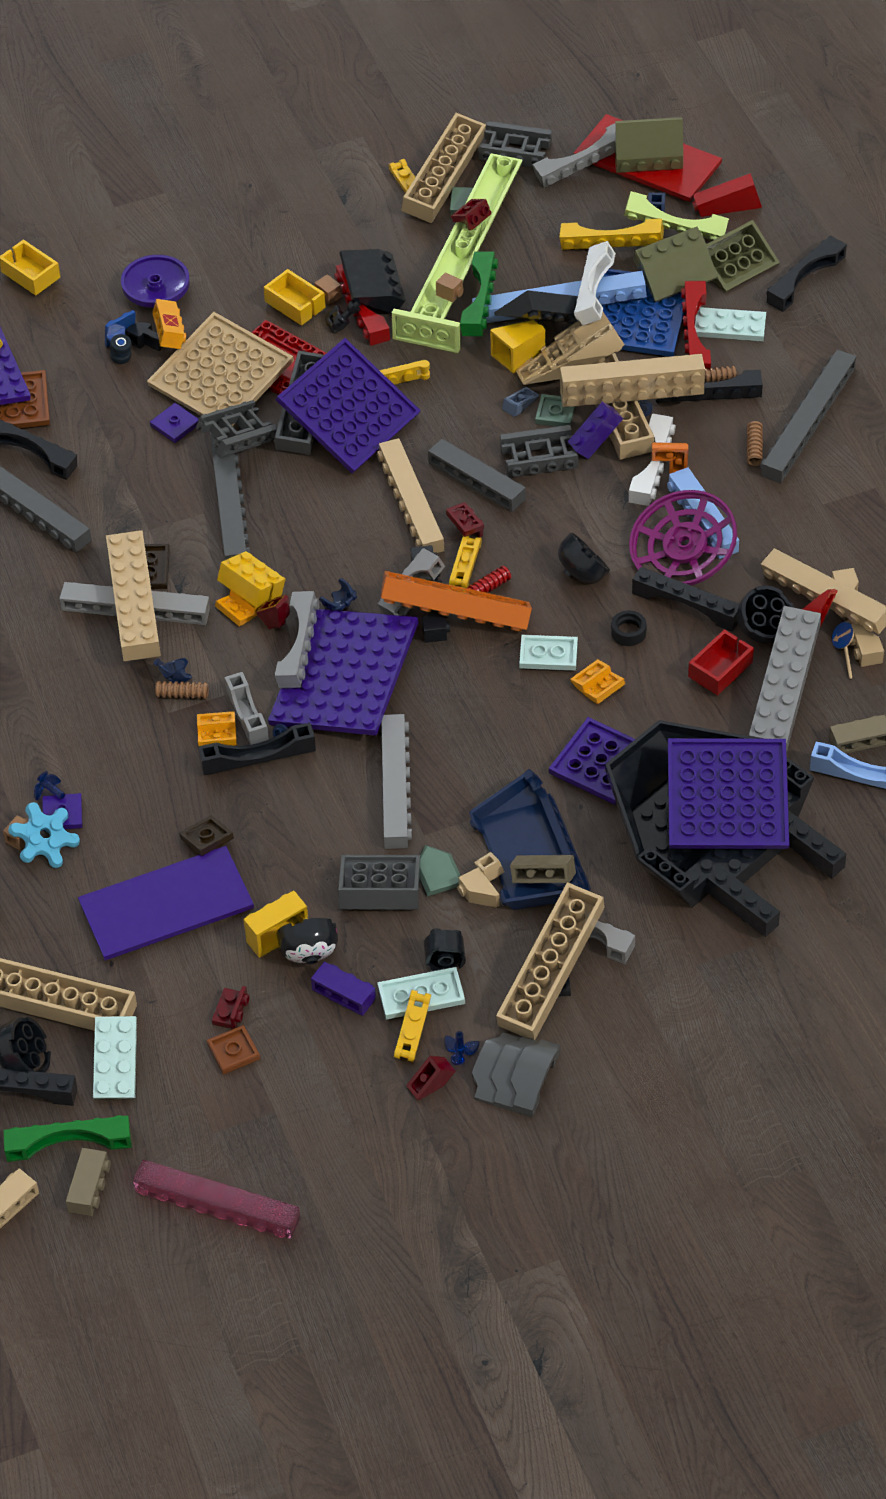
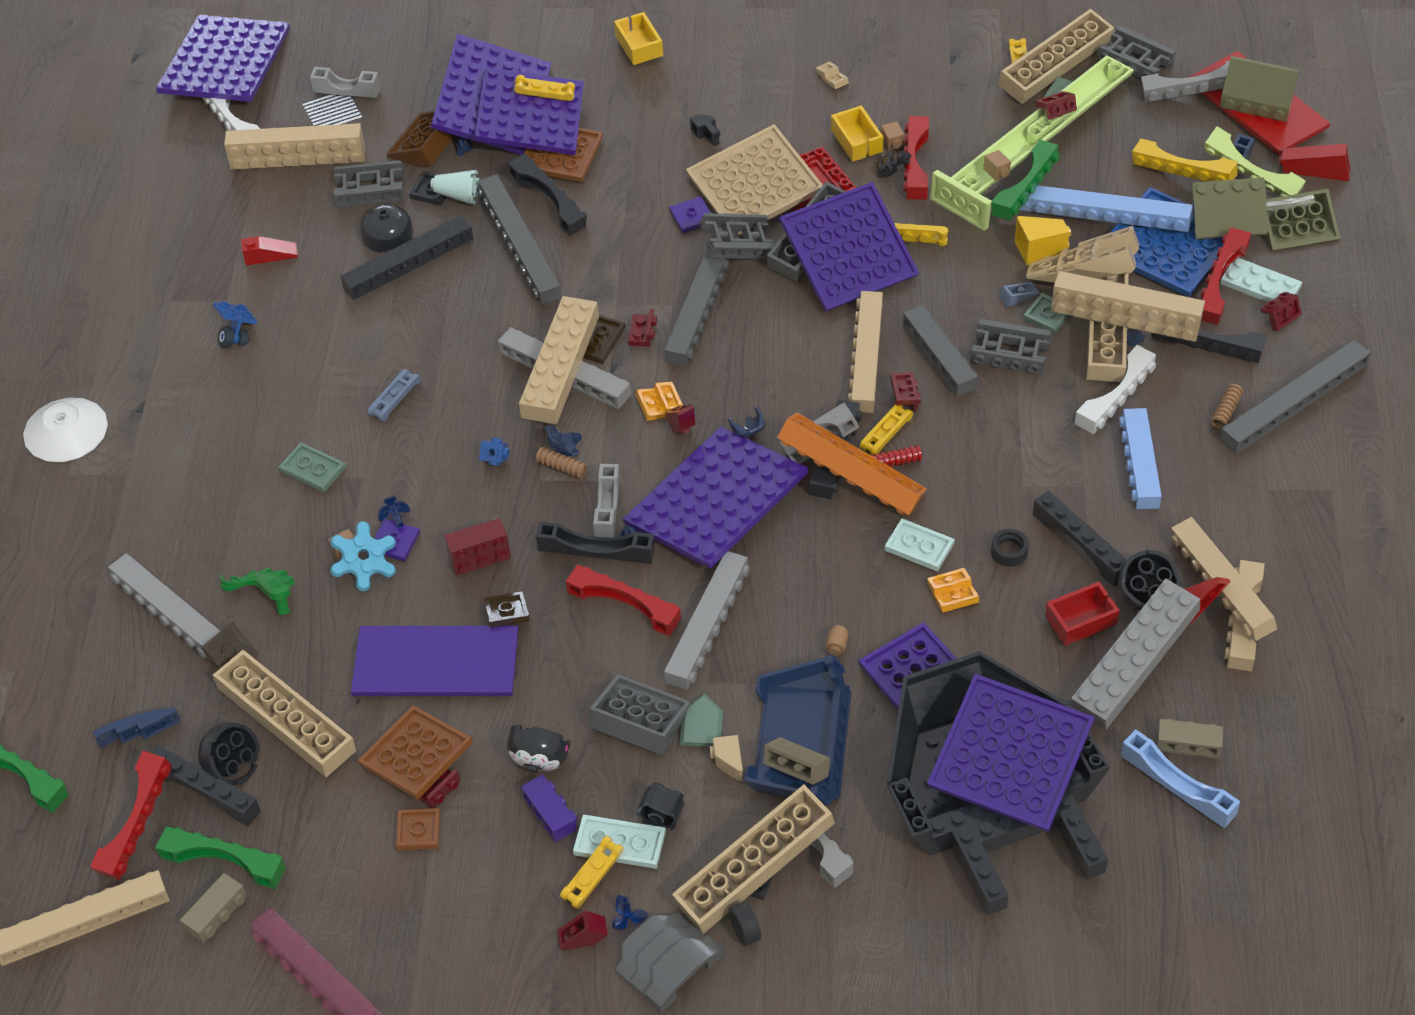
camera: 25 degrees right, 0 degrees up
light aqua plate [93,1016,137,1099] -> none
plate [105,310,136,364] -> none
dark purple dish [121,255,190,307] -> none
light orange brick [152,299,186,349] -> none
light orange slope [197,711,237,746] -> none
yellow piece [217,551,285,608] -> none
yellow piece [244,891,308,958] -> none
light grey arch [275,591,320,688] -> none
black slope [339,249,406,314] -> none
tan plate [474,852,505,881] -> none
black slope [494,290,578,324] -> none
black cylinder [558,532,610,584] -> none
dark purple brick [568,401,623,459] -> none
white arch [574,241,616,325] -> none
magenta dish [629,490,737,586] -> none
orange brick [652,442,688,474] -> none
medium nougat piece [705,366,737,383] -> none
black arch [766,235,847,312] -> none
blue piece [832,622,854,679] -> none
none -> dark orange plate [358,705,473,800]
none -> dark red brick [444,518,511,576]
none -> blue brick [479,438,510,465]
none -> red arch [566,565,681,637]
none -> dark red bracket [628,309,657,347]
none -> black tyre [729,901,761,946]
none -> tan slope [816,61,849,90]
none -> medium nougat brick [825,625,849,656]
none -> dark red bracket [1260,292,1302,331]

